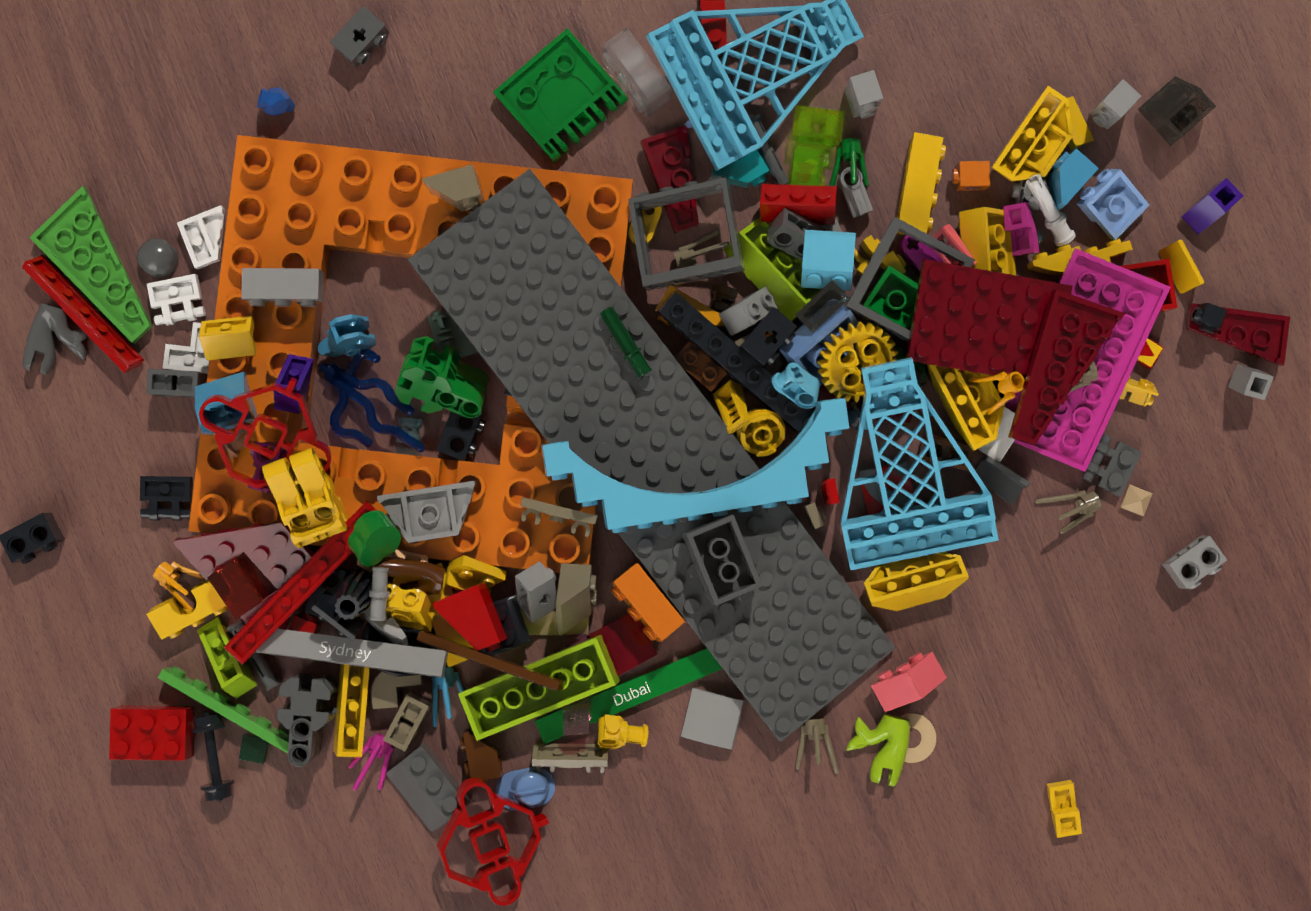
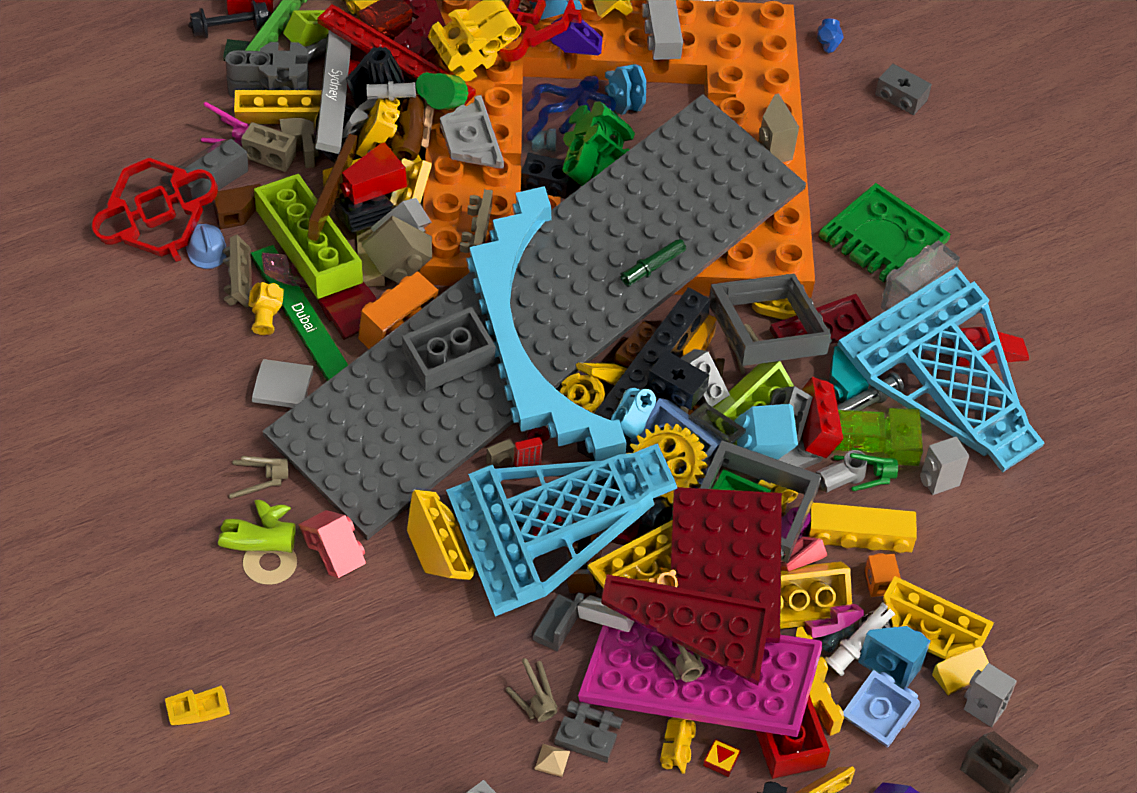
camera: 80 degrees right, 35 degrees down
dark azure plant [431,666,464,728] -> none

